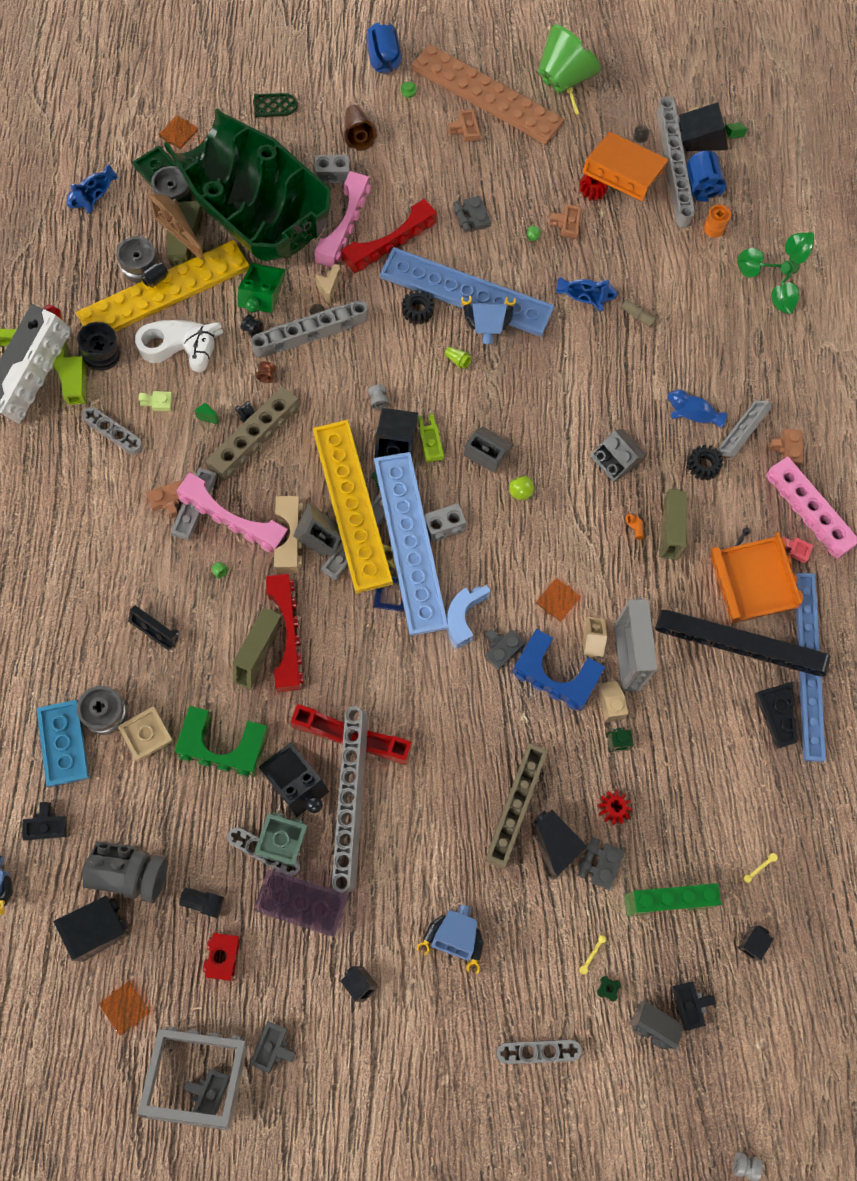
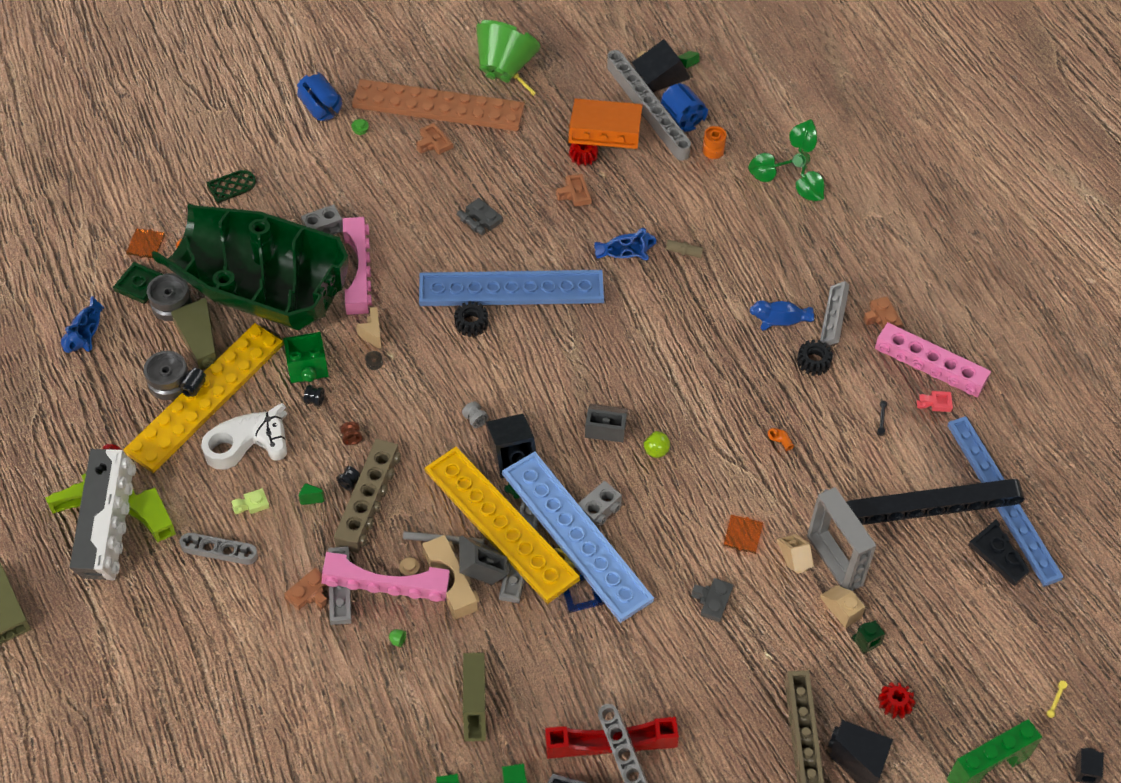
camera: 20 degrees left, 15 degrees down
black wheel [77,322,121,371] -> none
black hinge [128,605,179,651] -> none
medium nougat wedge [148,194,204,260] -> none
light grey beam [251,300,368,357] -> none
red arch [266,574,304,693] -> none
red arch [342,199,437,274] -> none
reddish brown cone [344,104,378,151] -> none
lime hinge [418,414,444,463] -> none
lime cone [444,346,472,369] -> none
light blue arch [447,585,490,650] -> none
medium blue torso [461,296,516,344] -> none
blue arch [512,629,605,711] -> none
bright green hinge [527,226,541,241] -> none
dark grey plate [577,837,625,891] -> none
dark grey slope [590,429,647,482] -> none
clear smoke bush [633,125,649,143] -> none
olive slope [658,489,687,560] -> none
orange panel [710,532,803,624] -> none
none -> tan plate [399,558,420,576]
none -> light grey bar [403,531,485,545]

